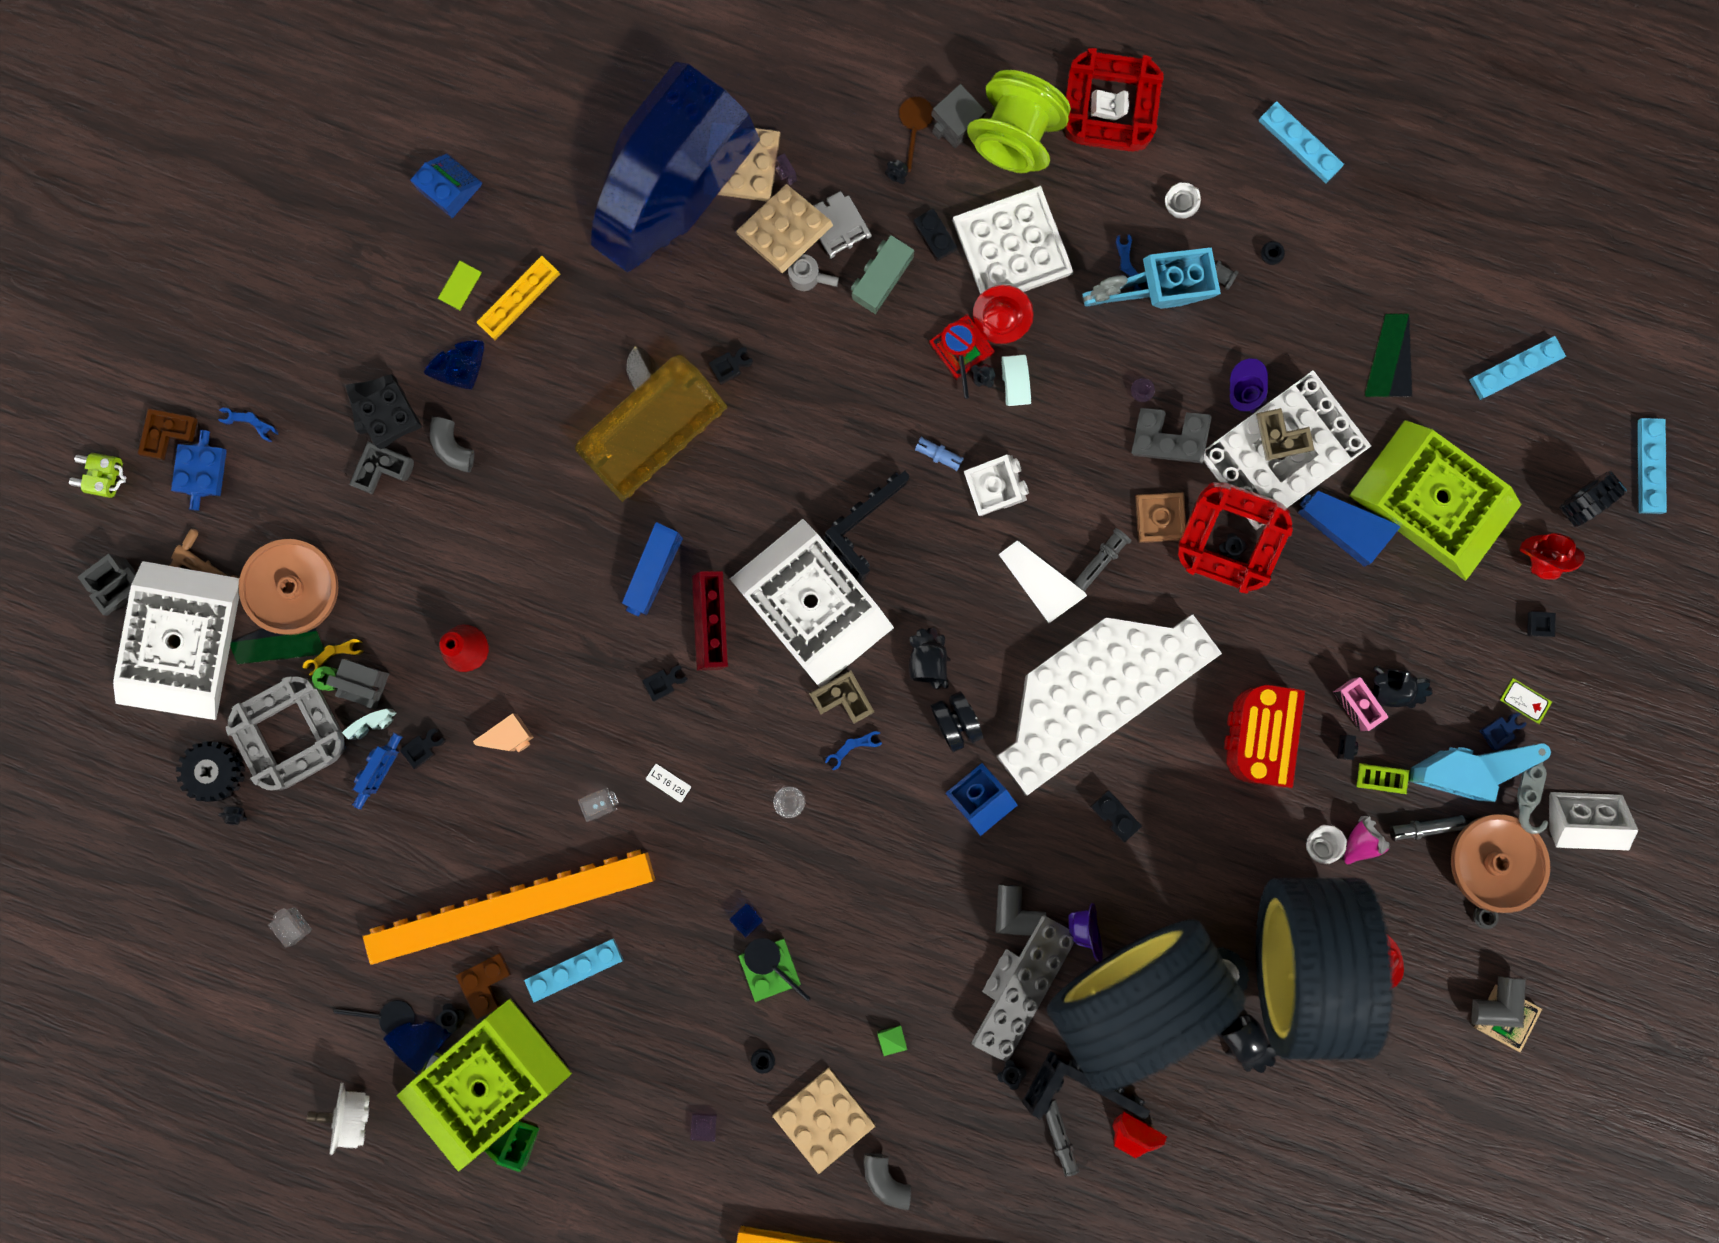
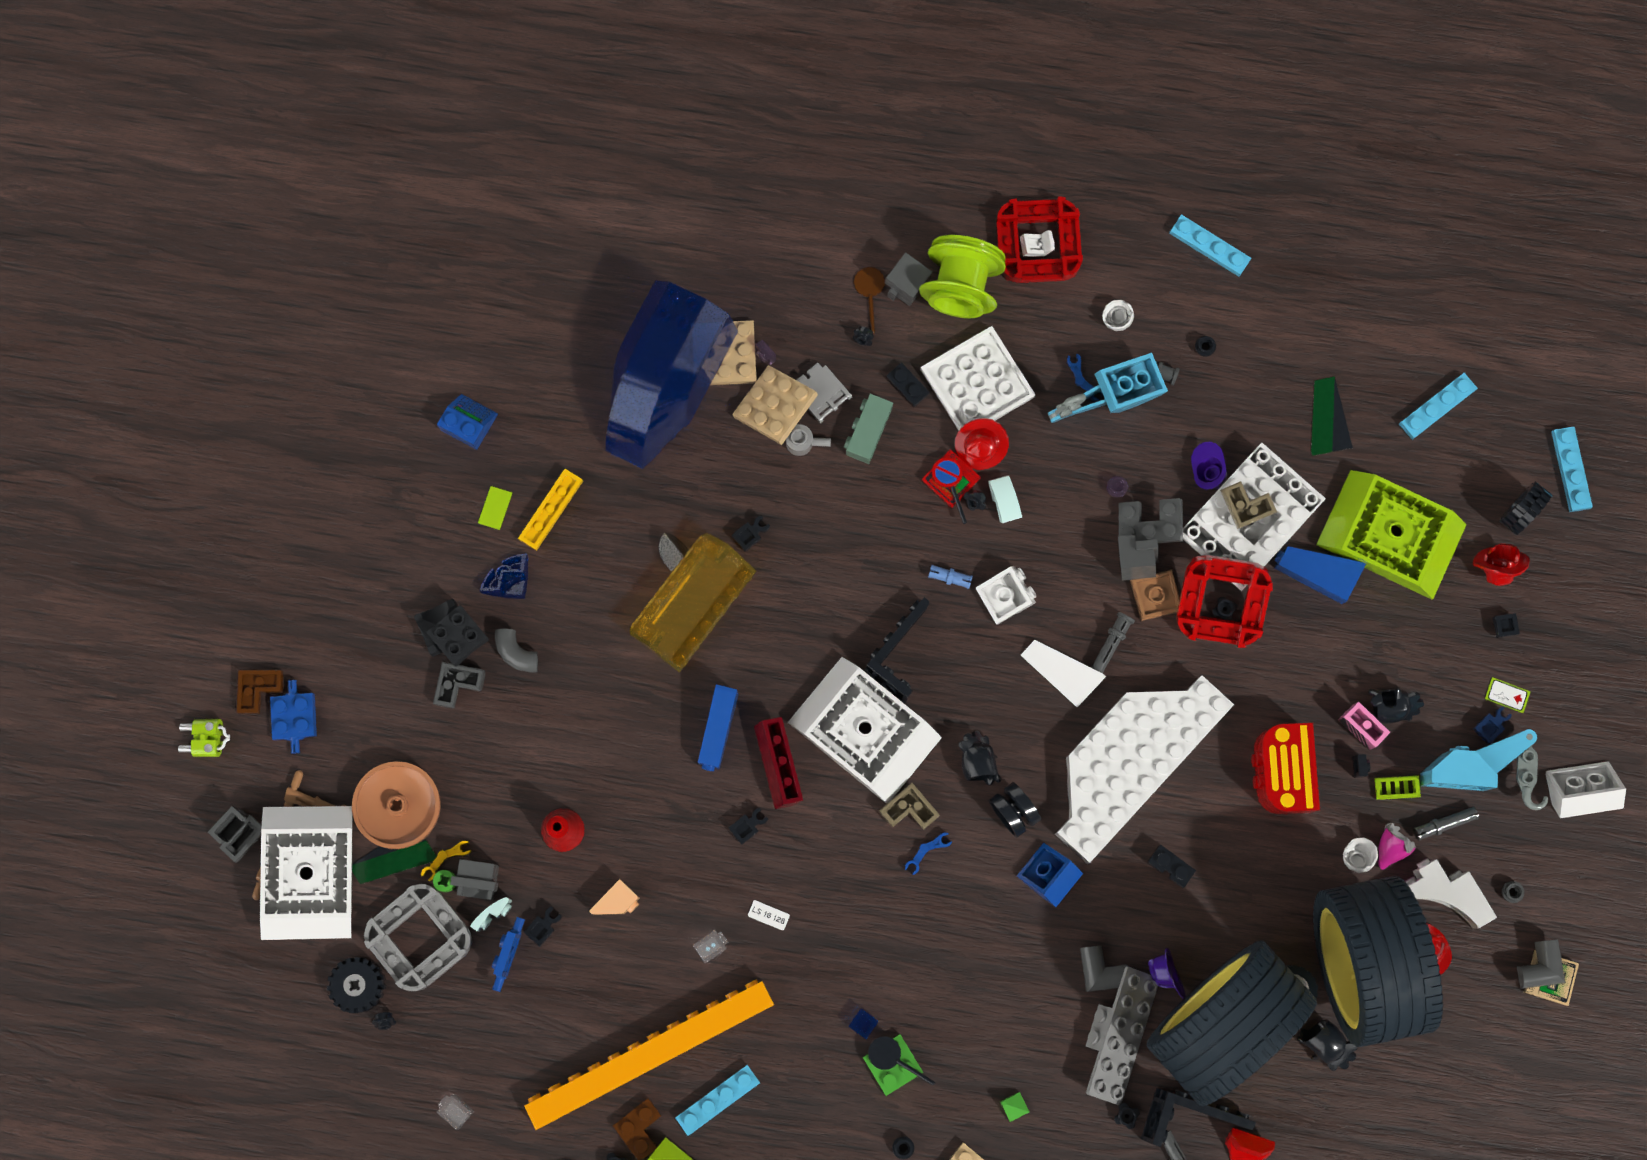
camera: 15 degrees left, 5 degrees down
blue piece [218,408,278,442] -> none
clear wheel [773,786,806,818] -> none
nougat dish [1451,814,1550,913] -> none
none -> dark grey plate [1118,535,1159,581]
none -> white arch [1404,858,1497,929]

